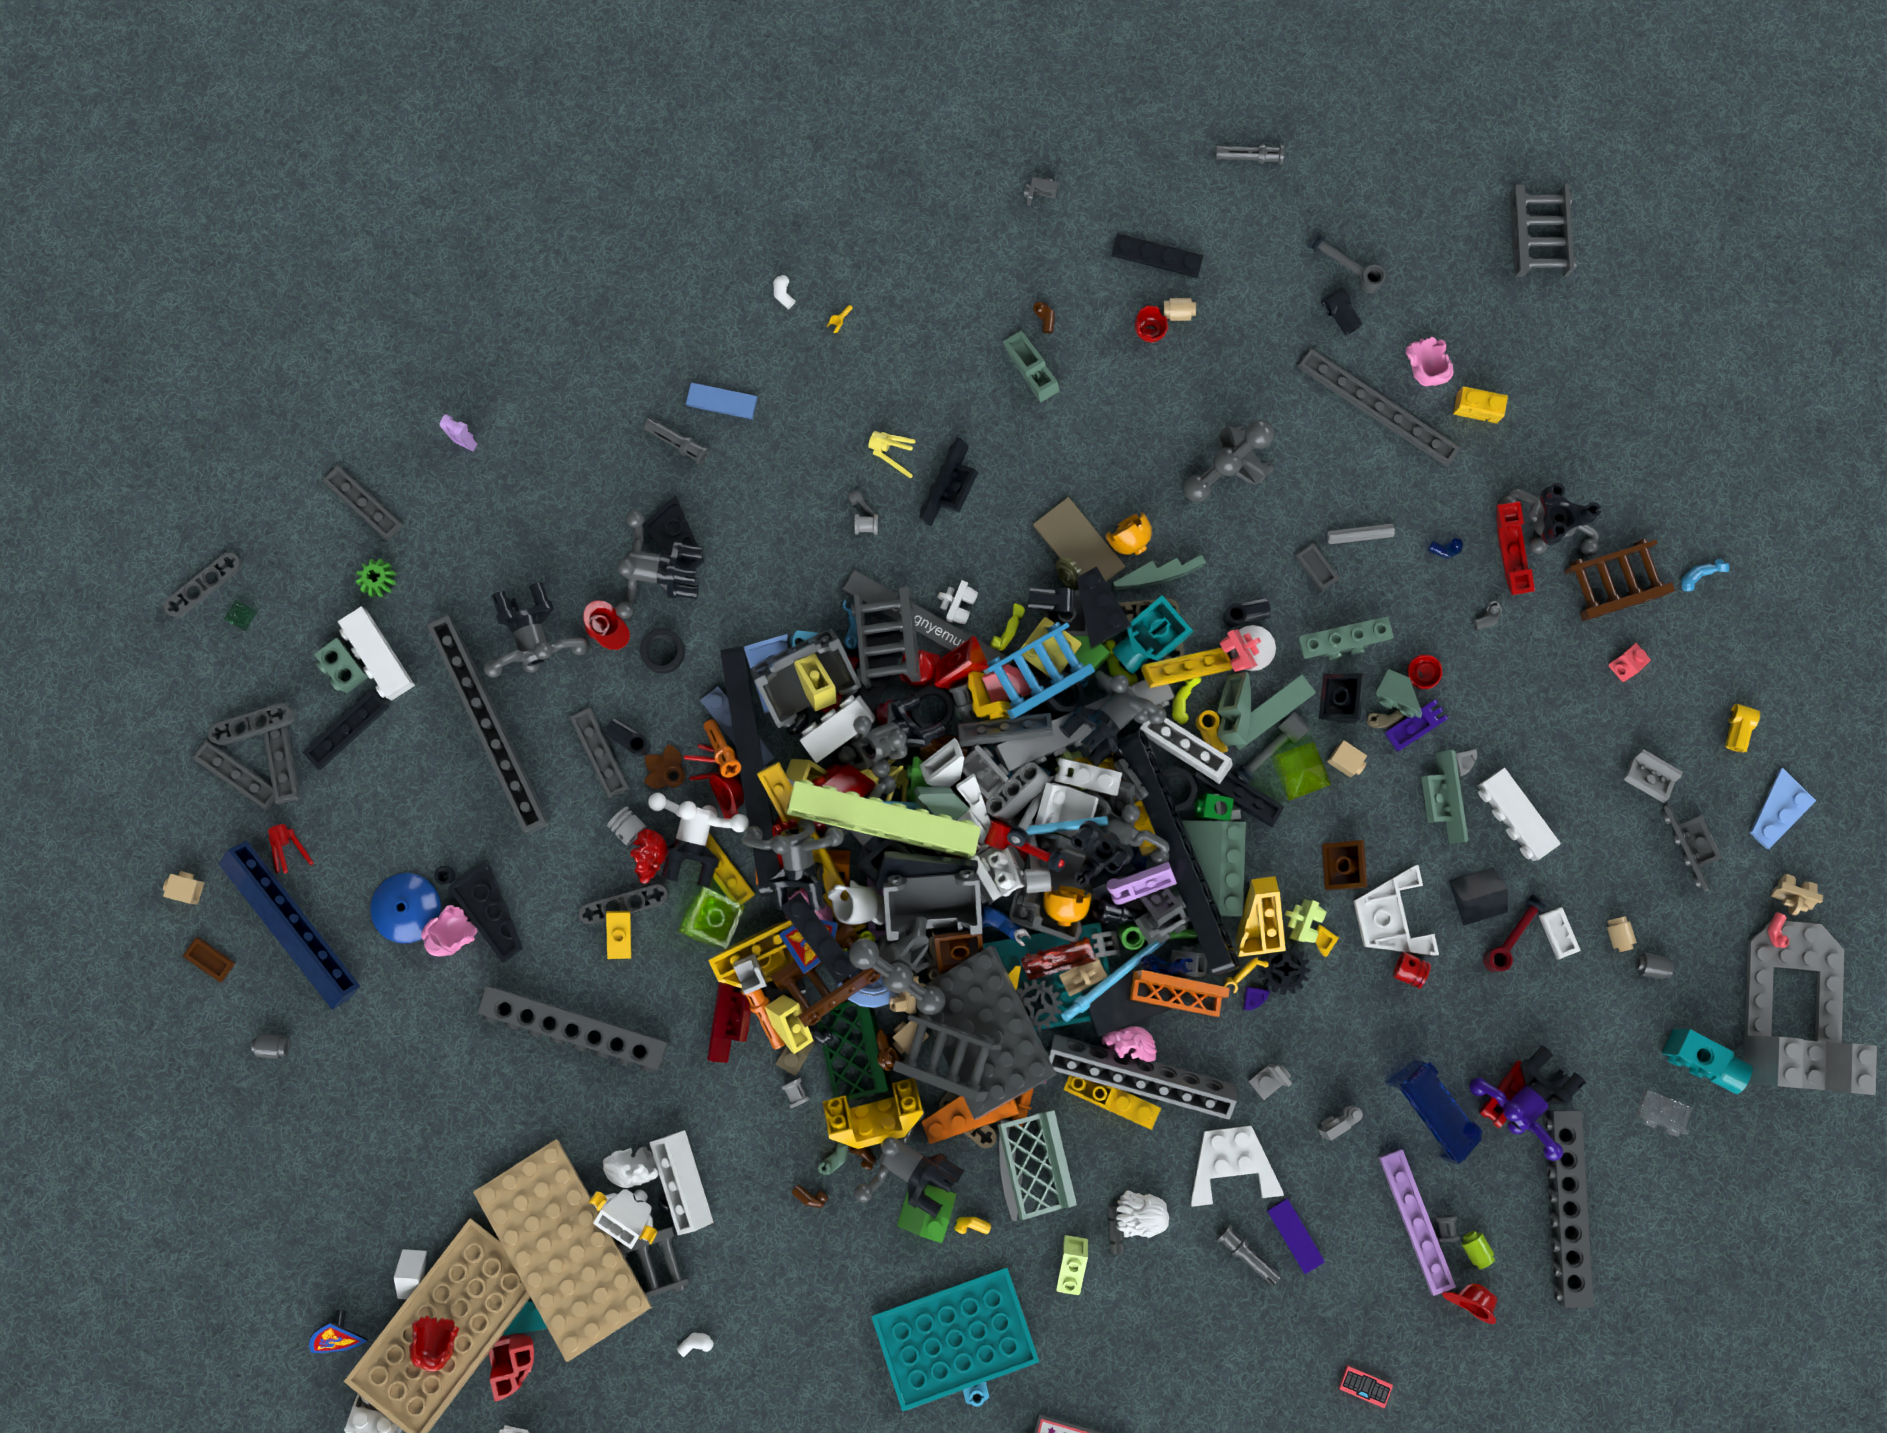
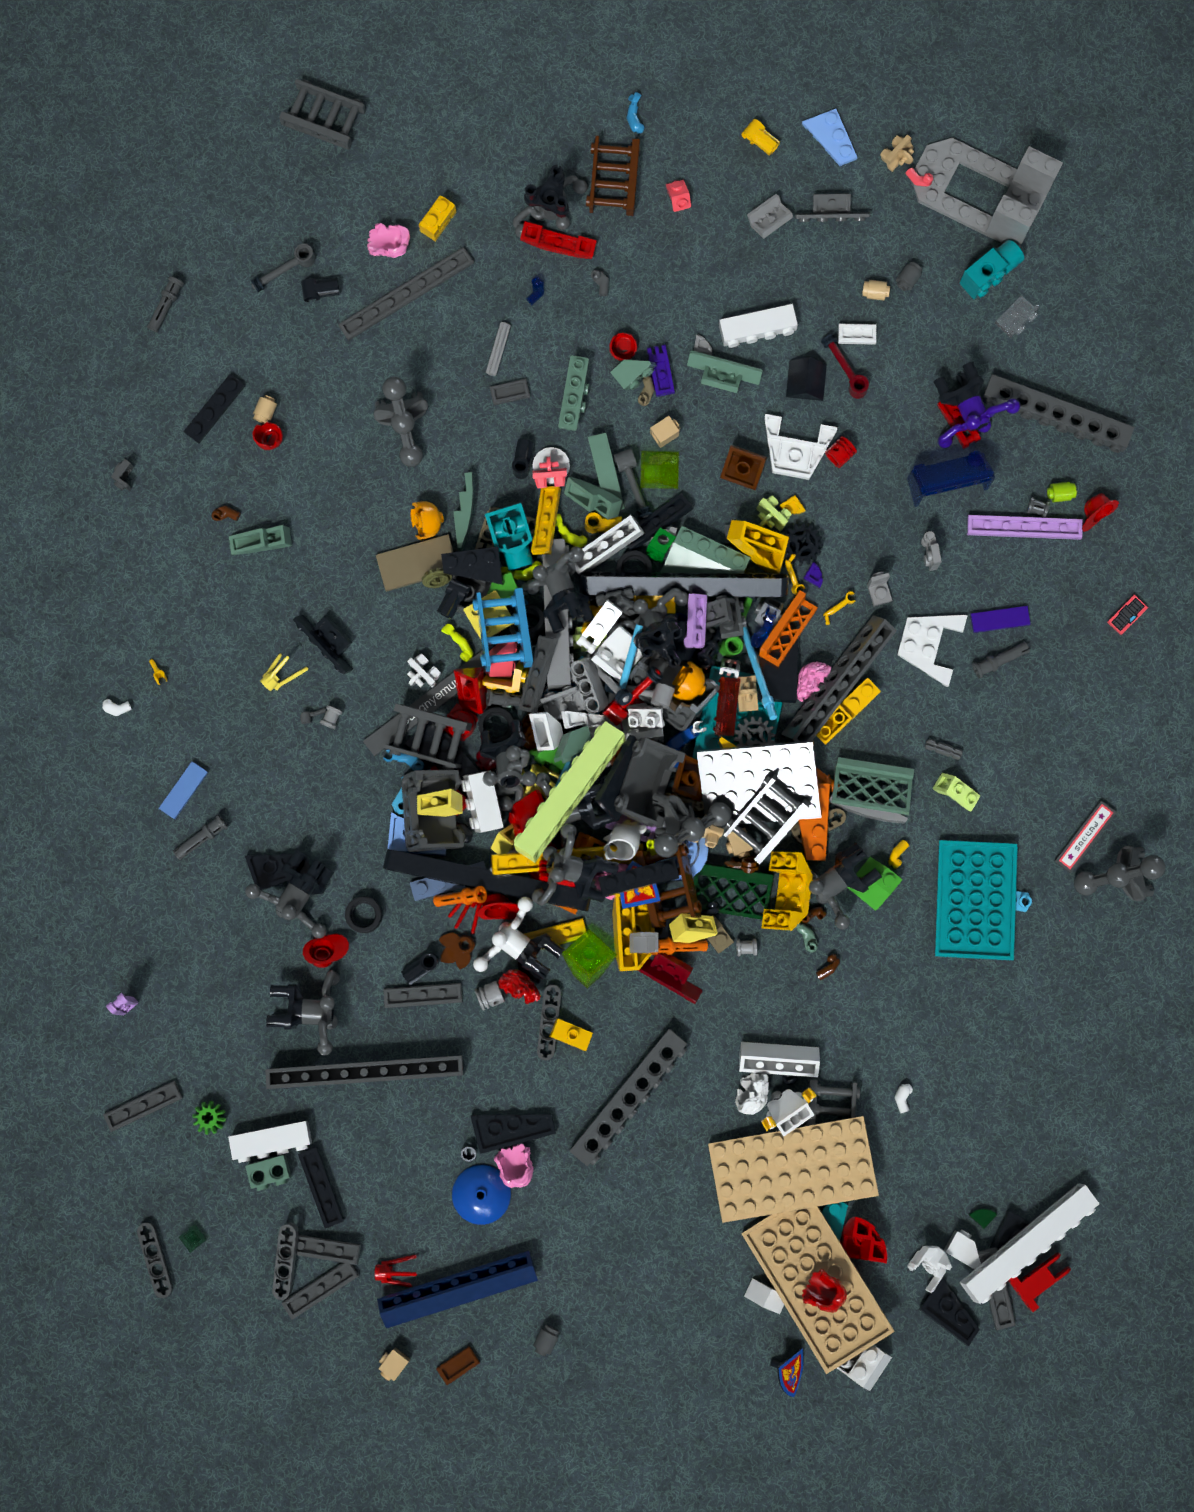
camera: 60 degrees left, 0 degrees up
white hair [1116,1190,1169,1238] -> none
black slope [1319,673,1365,724] -> none
none -> yellow piece [823,591,856,625]

